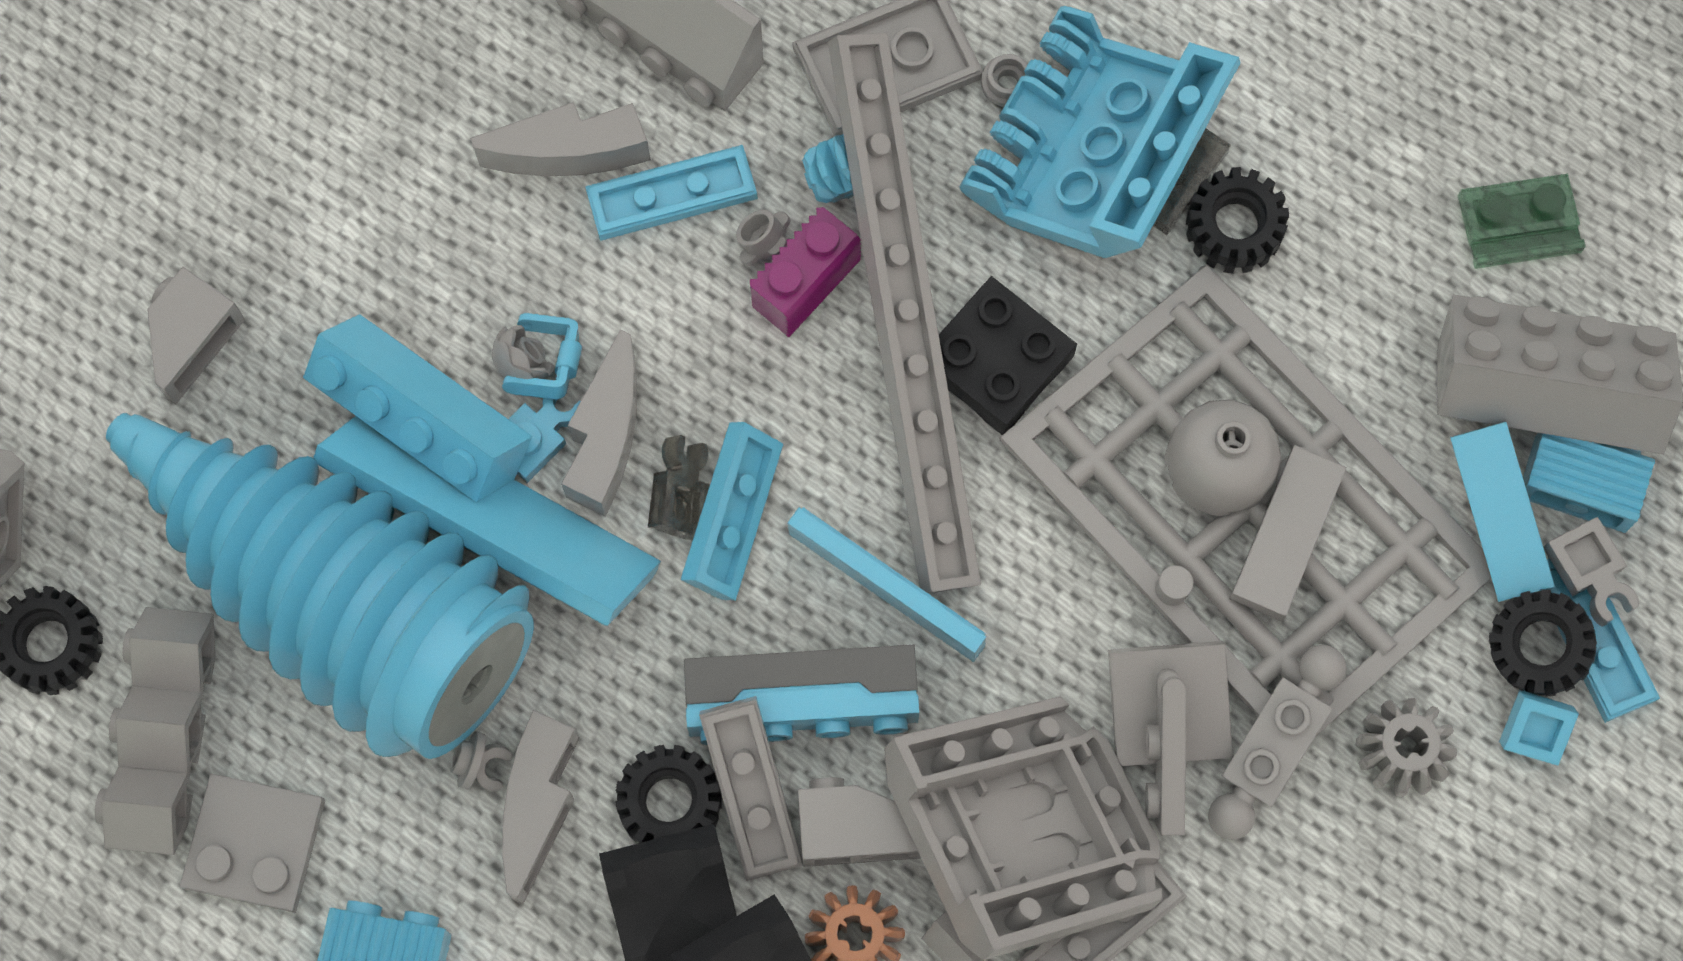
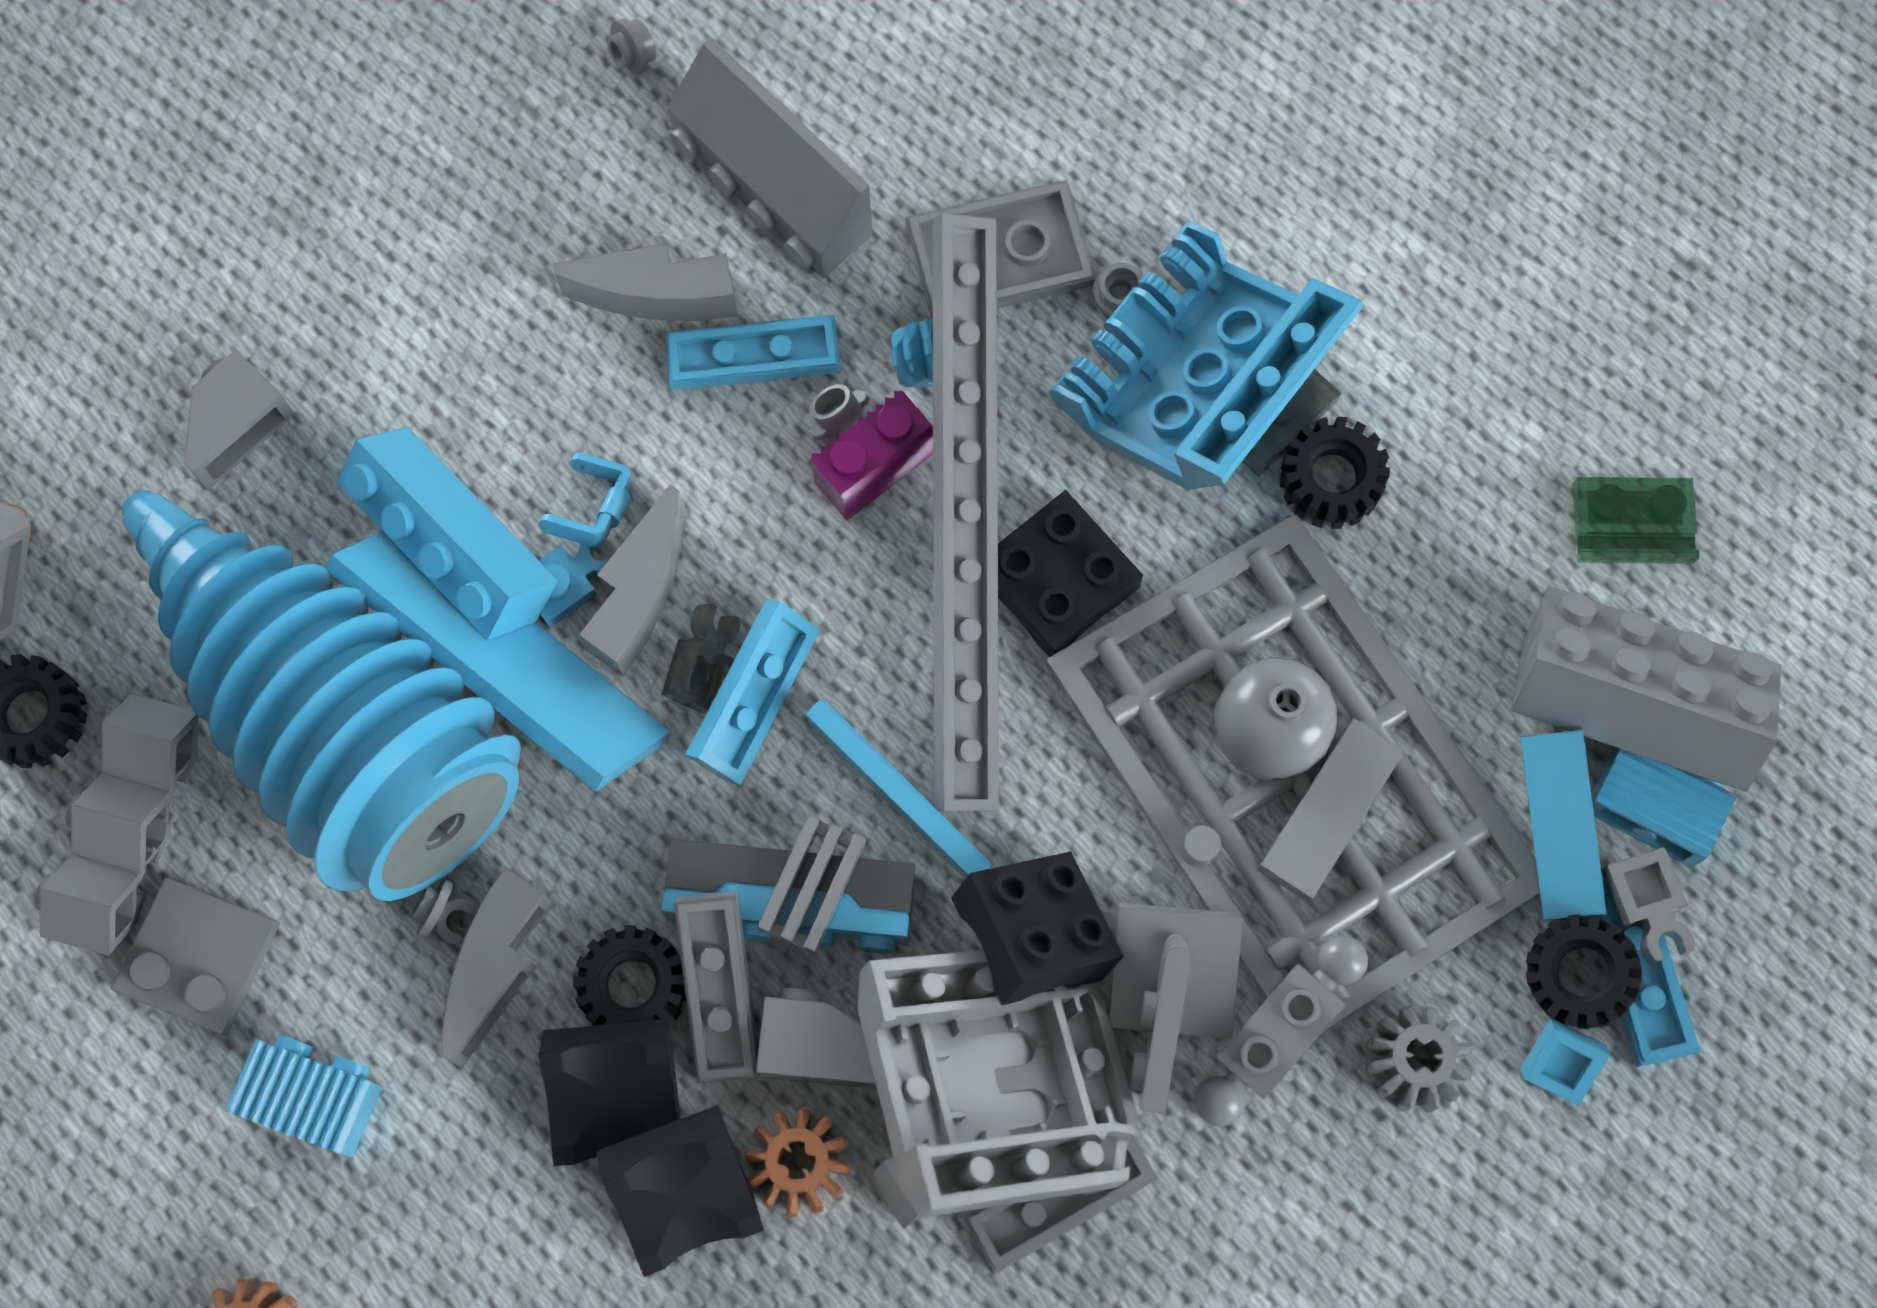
camera: 10 degrees right, 0 degrees up
light grey plate [492,325,555,380] -> none
none -> light grey tile [757,814,866,955]
none -> black brick [951,851,1124,1006]

